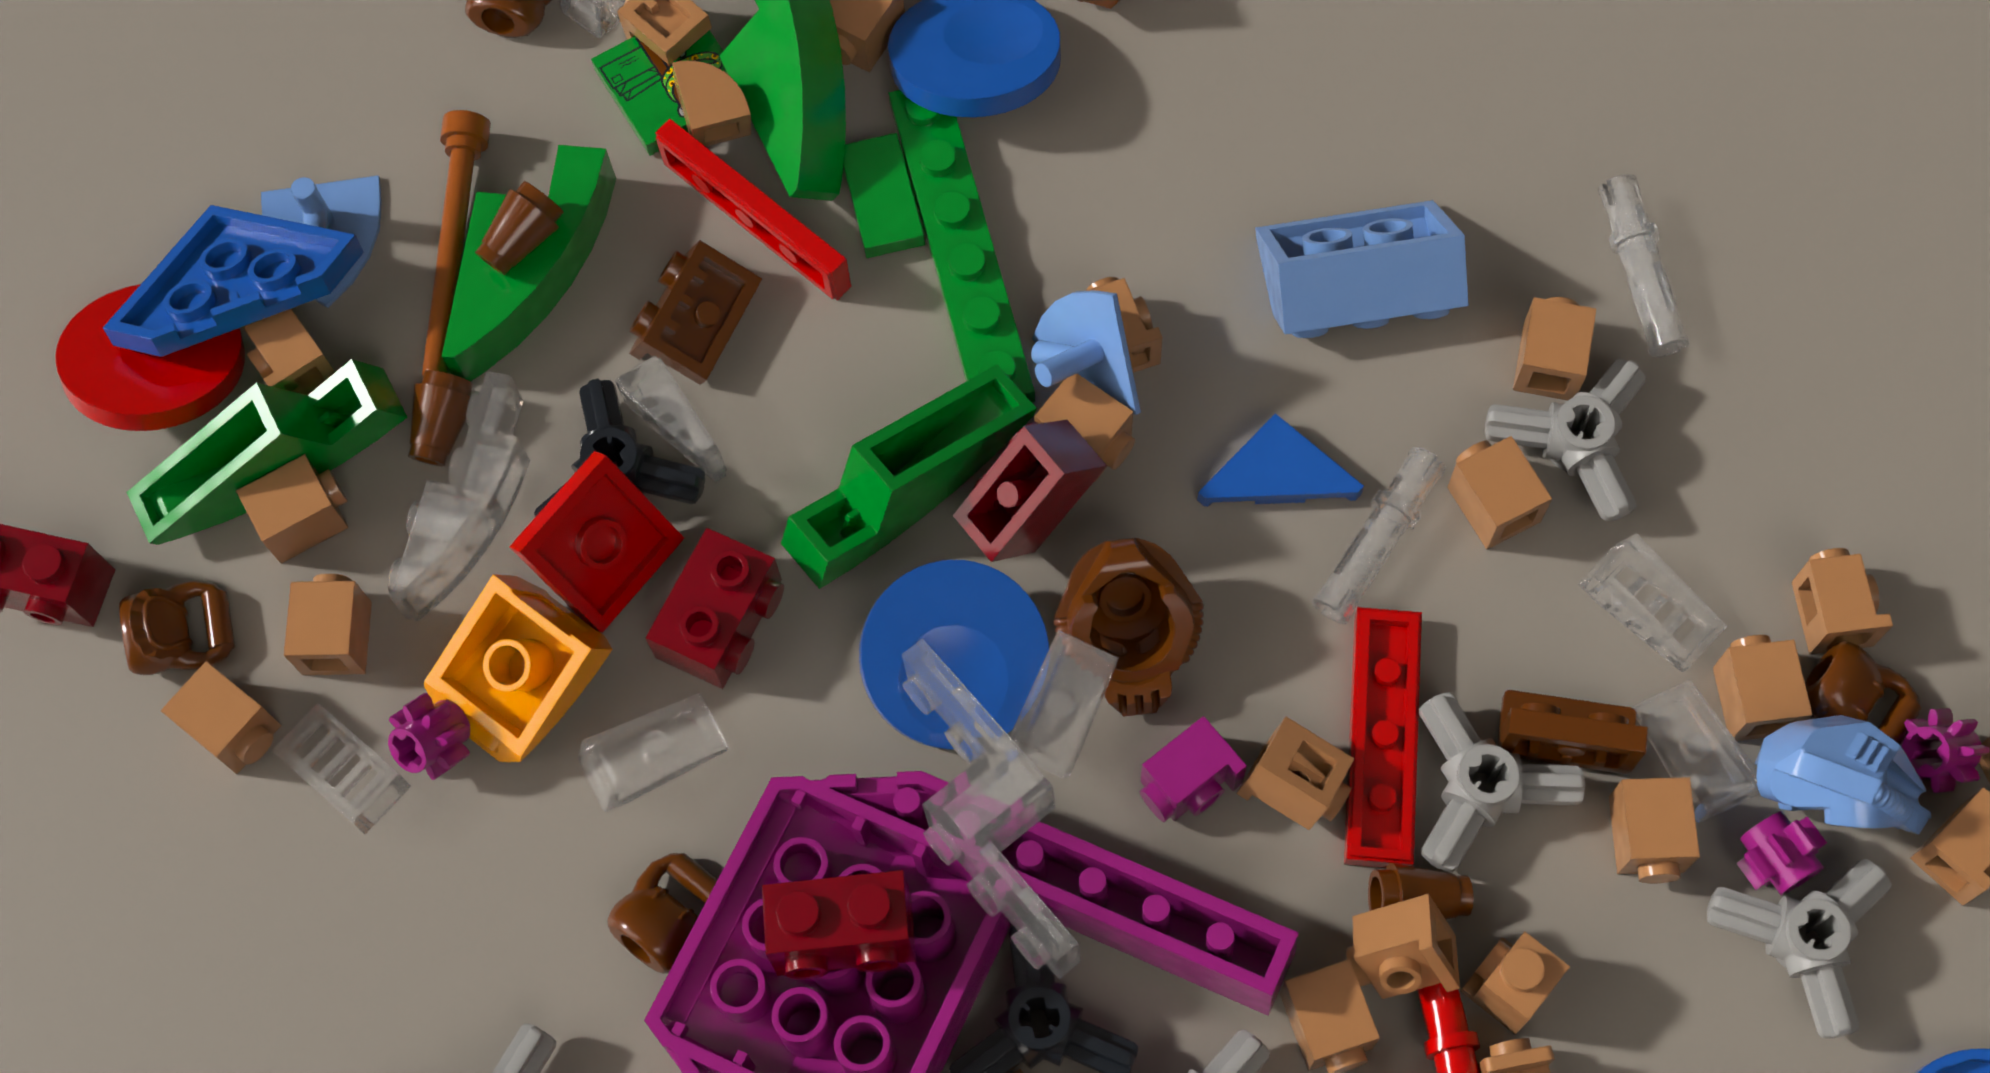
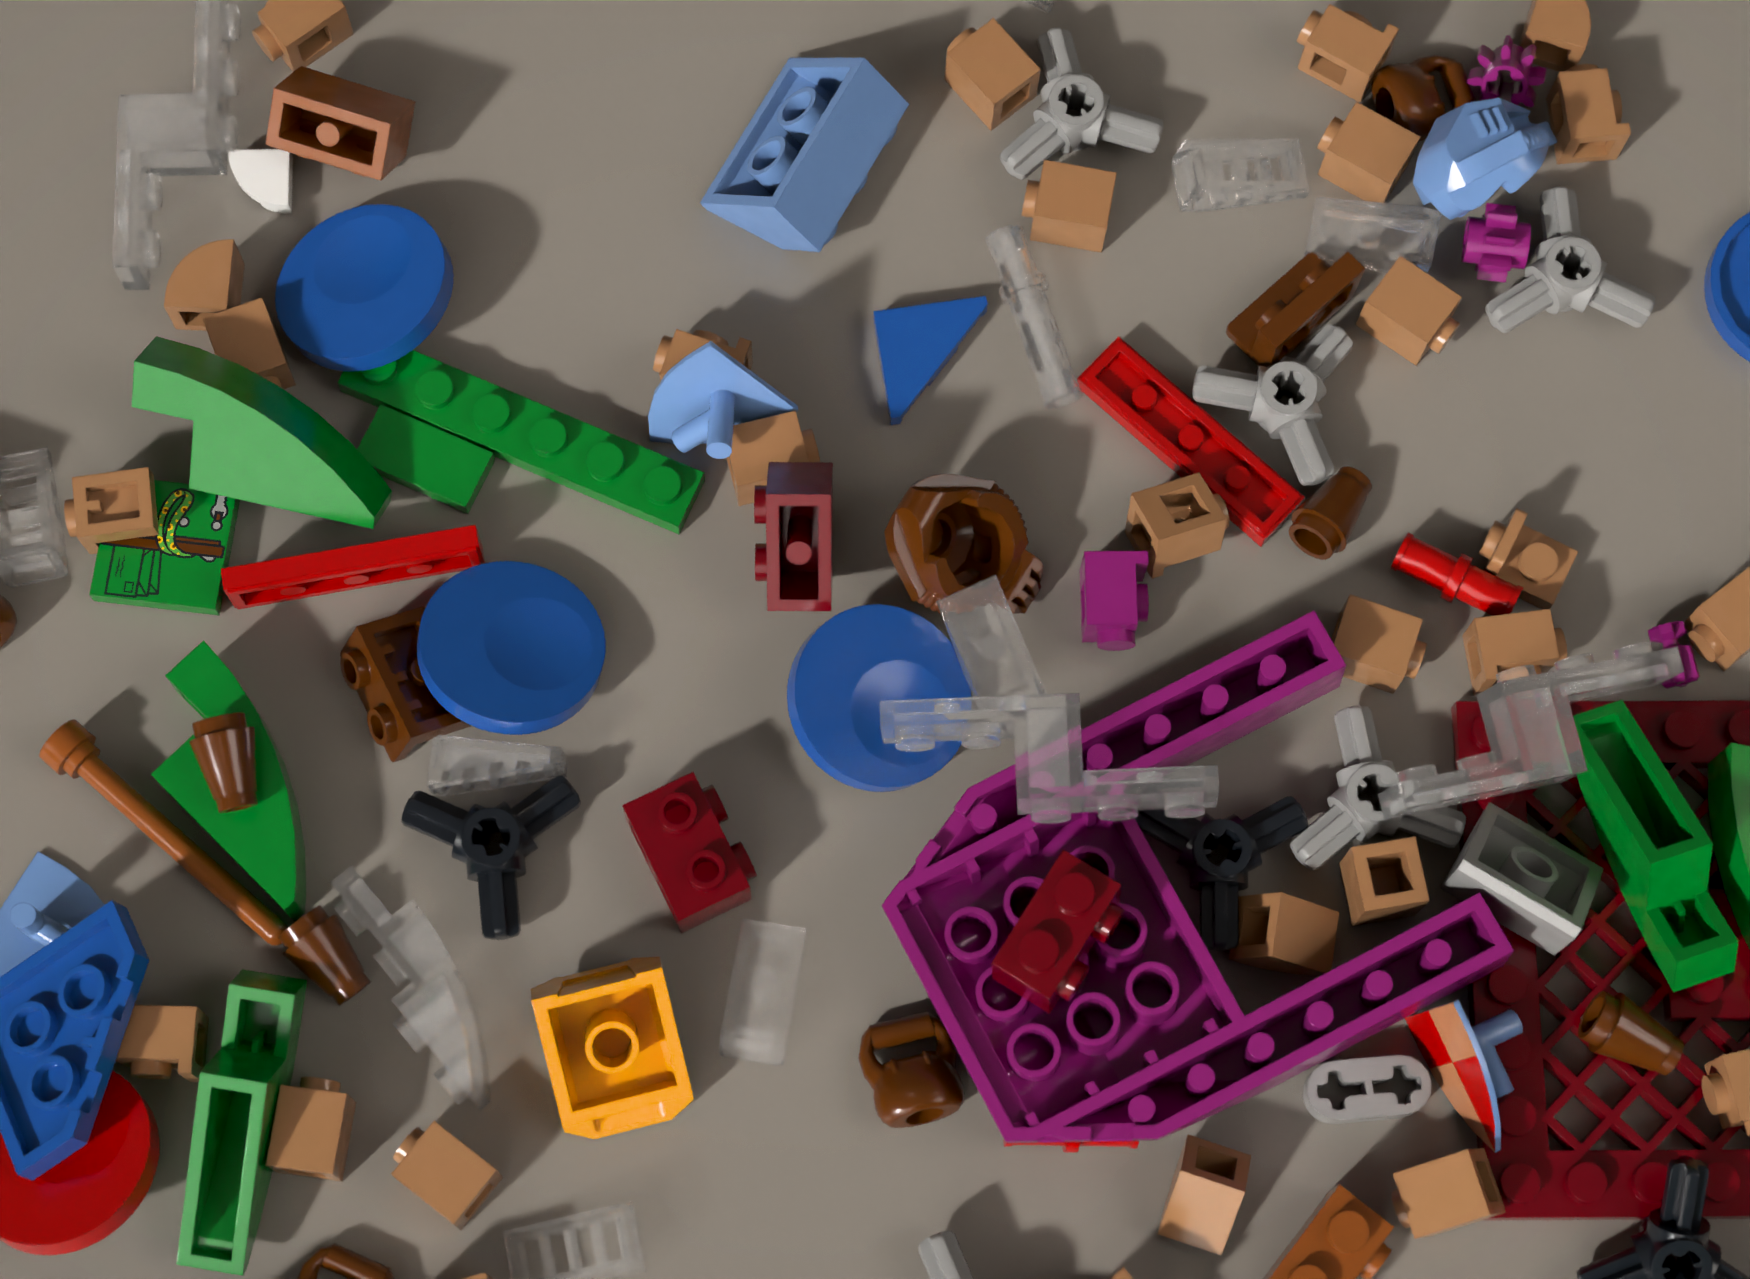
camera: 60 degrees left, 5 degrees up
magenta gear [388,693,470,780] -> none
red plate [509,451,685,633] -> none
medium nougat brick [672,61,751,147] -> none
green slope [781,364,1037,589] -> none
medium nougat brick [1346,893,1460,999] -> none
medium nougat brick [1460,931,1570,1035] -> none
none -> blue piece [417,561,606,735]

